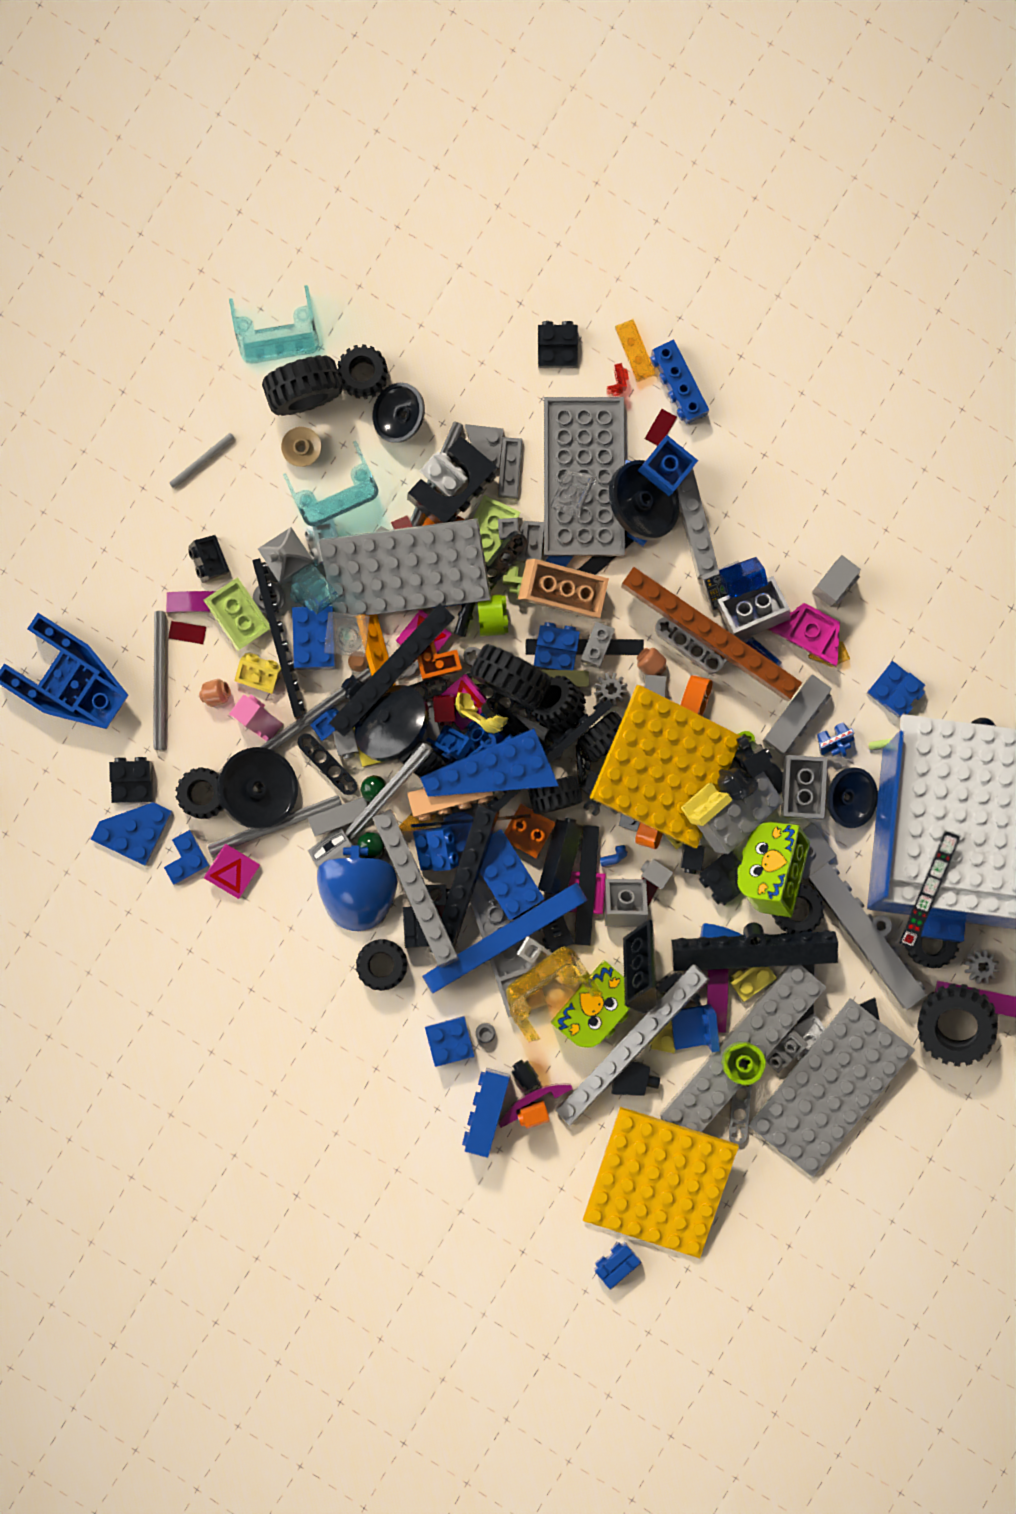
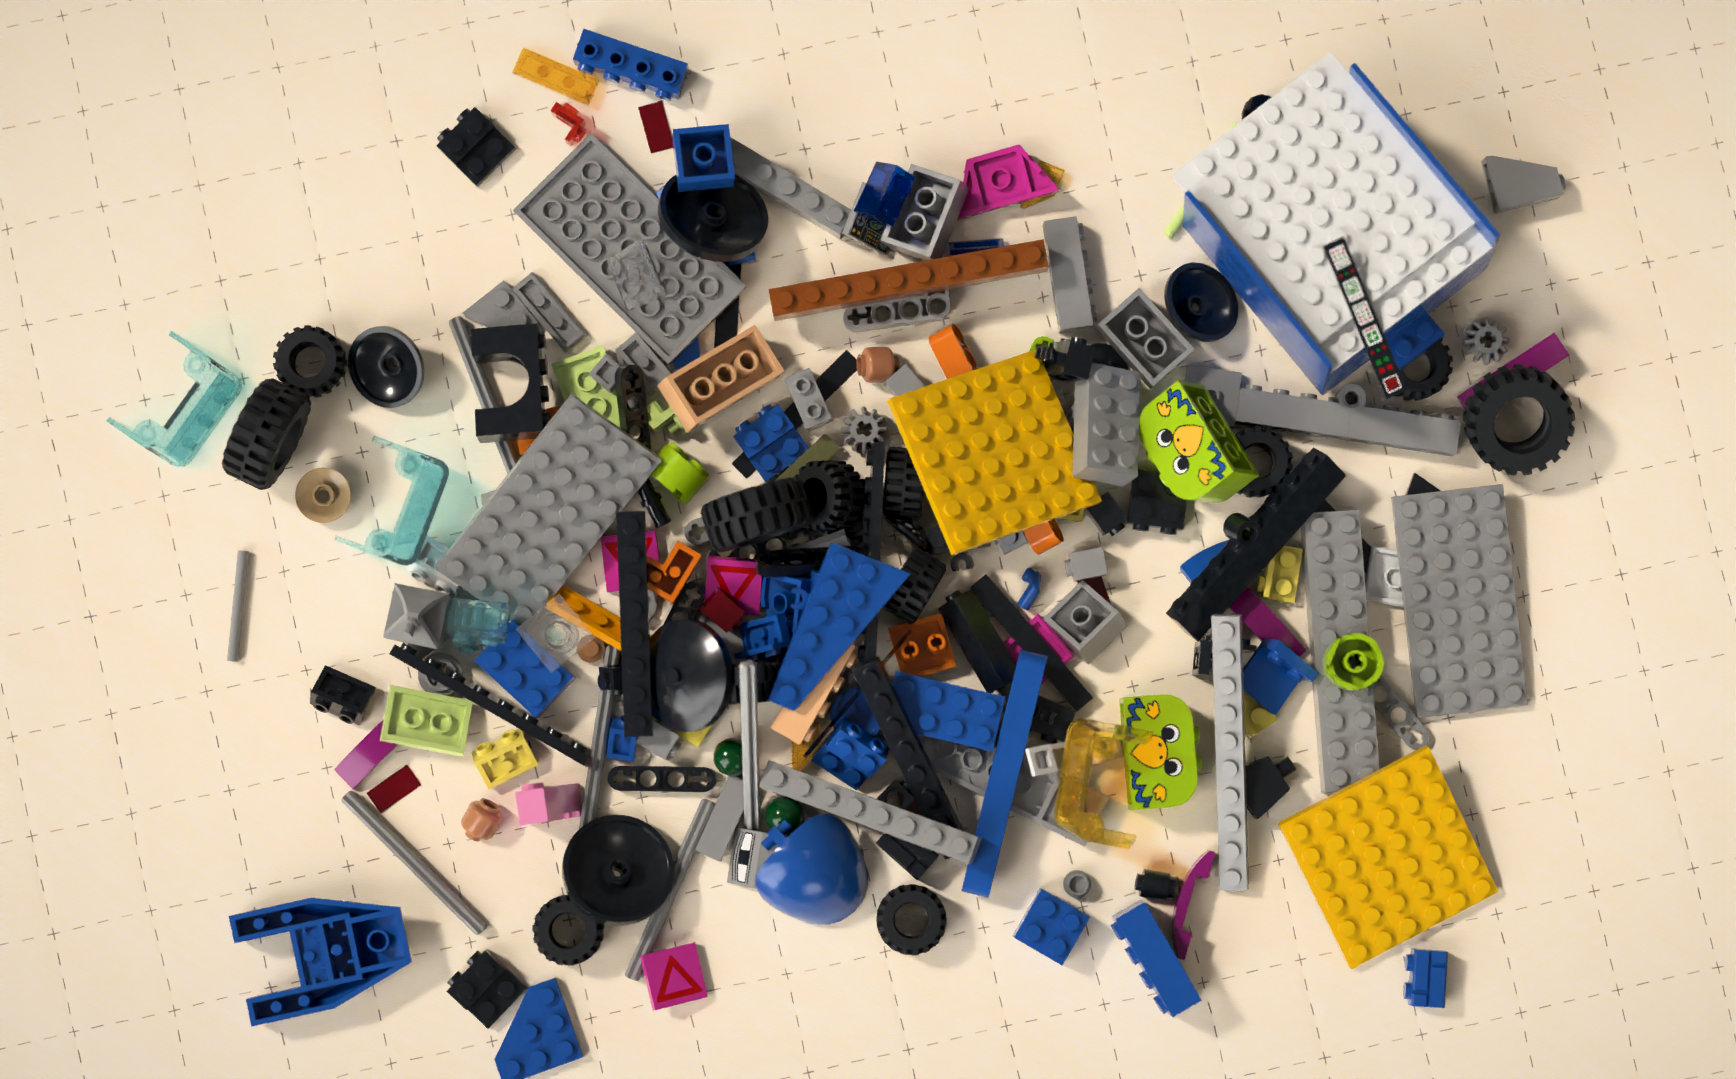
camera: 50 degrees left, 0 degrees up
blue plate [164,830,210,885] -> none
dark red sticker [391,515,413,529] -> none
white bracket [419,452,468,496] -> none
light yellow piece [455,693,508,733] -> none
orange brick [518,1100,550,1129] -> none
black slope [623,919,658,1015] -> none
light yellow bracket [681,783,732,826] -> none
black piece [717,768,758,800] -> none
light grey slope [765,1030,808,1073] -> none
light grey brick [812,555,861,607] -> none
blue hips [817,722,855,758] -> none
blue plate [867,661,926,718] -> none

